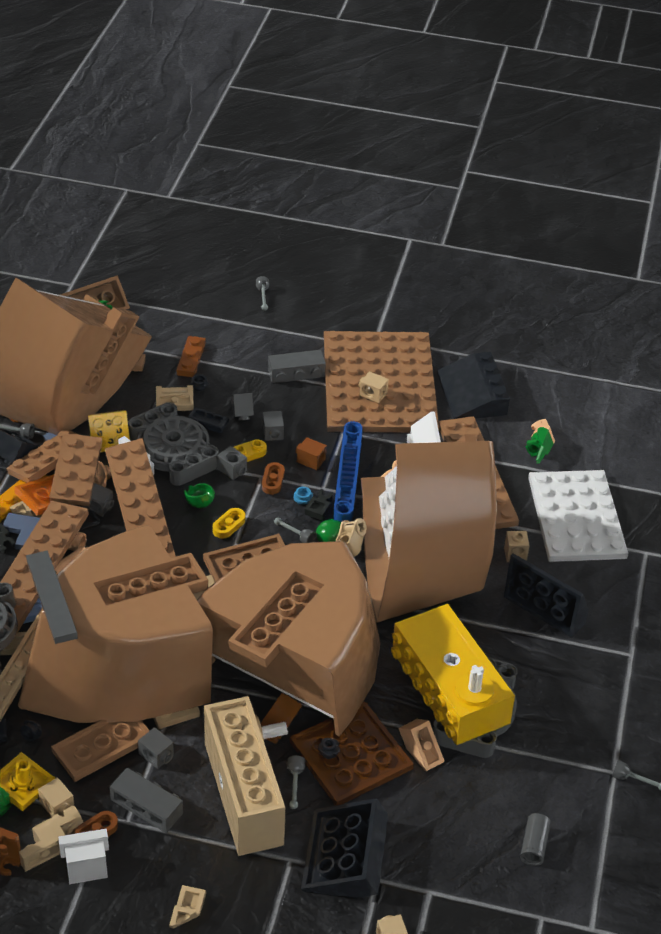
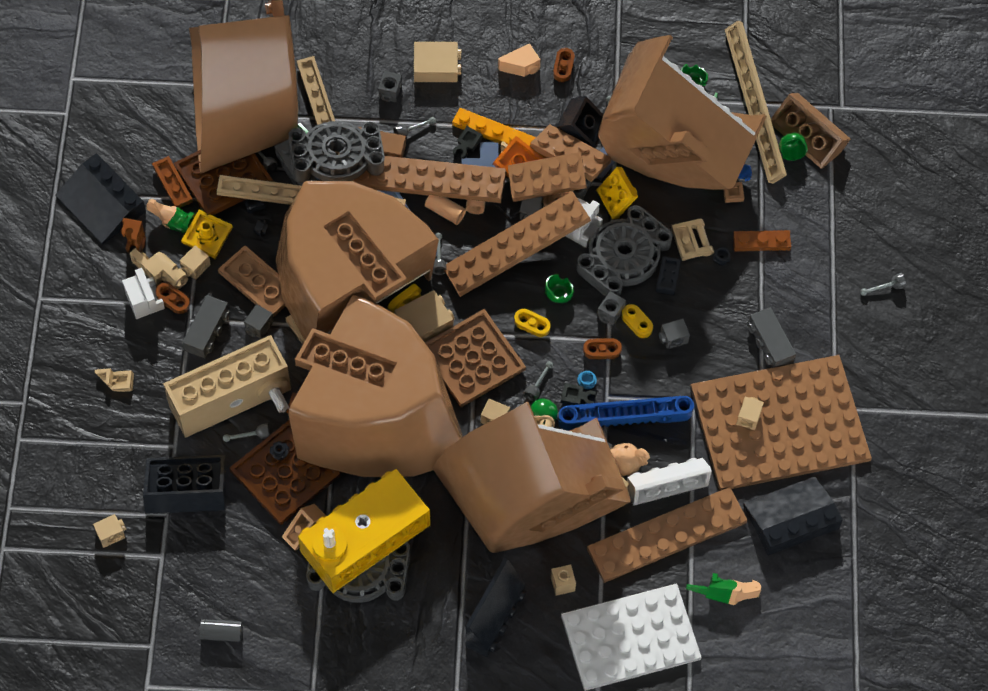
camera: 80 degrees right, 20 degrees up
dark grey tile [26,550,78,644] -> none
dark grey slope [231,393,254,421] -> none
dark orange brick [296,437,327,470] -> none

